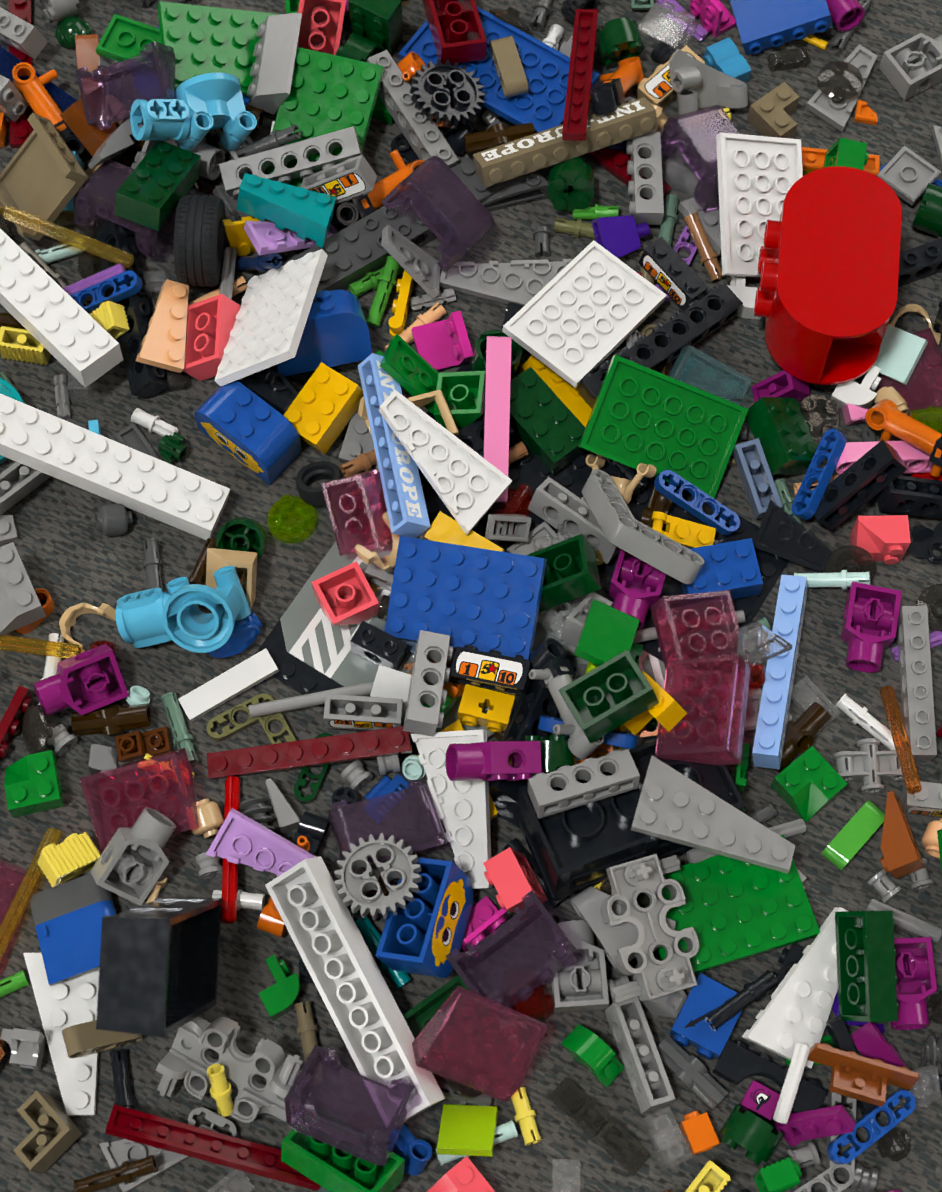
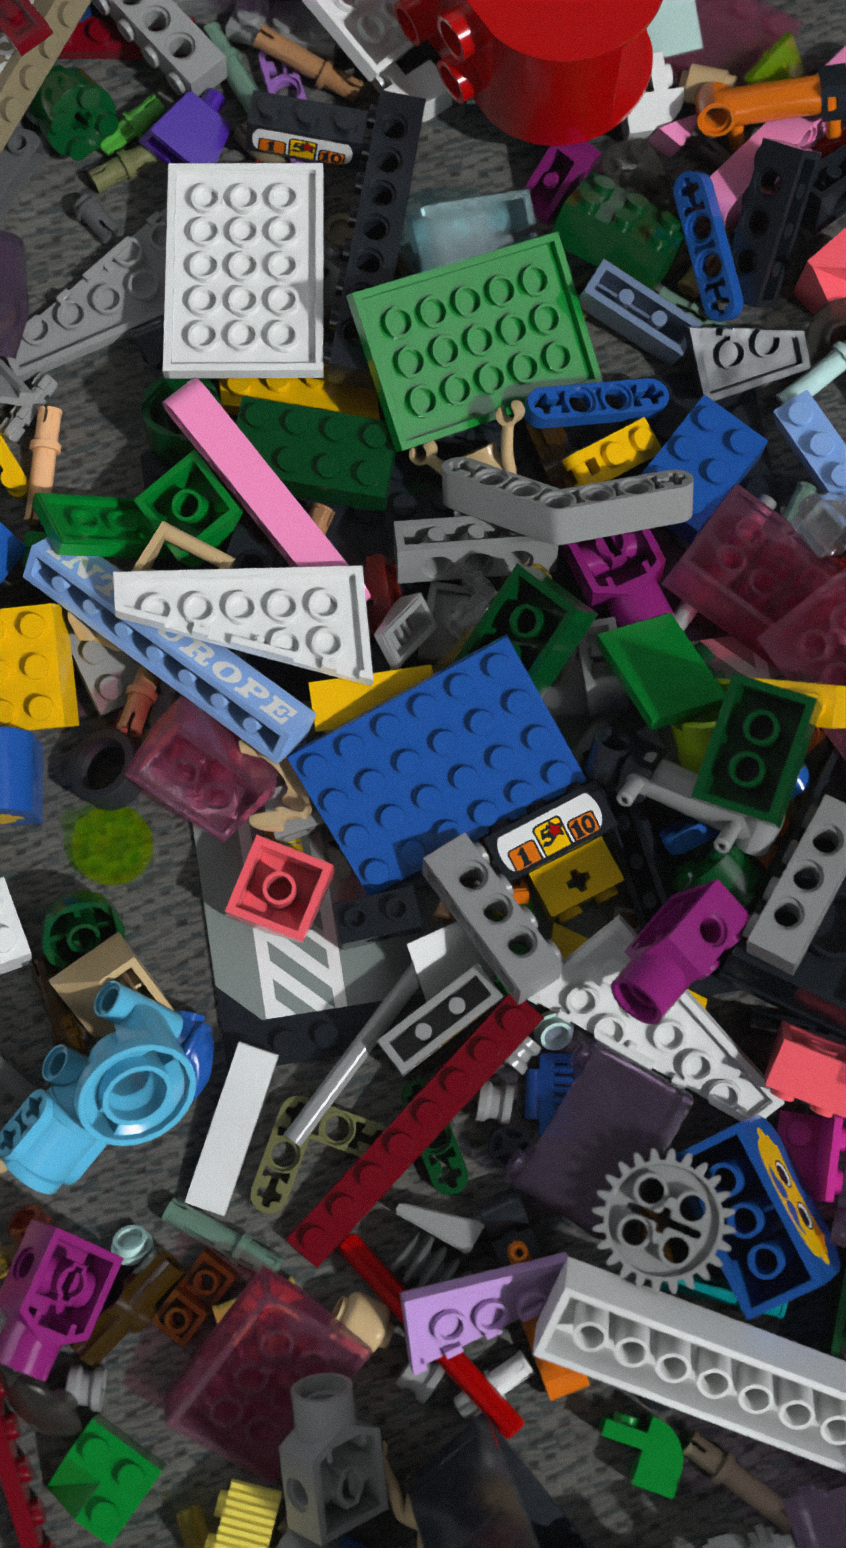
camera: 45 degrees left, 10 degrees up
slope [88,744,118,774] -> none
dark pink bracket [411,311,473,371] -> none

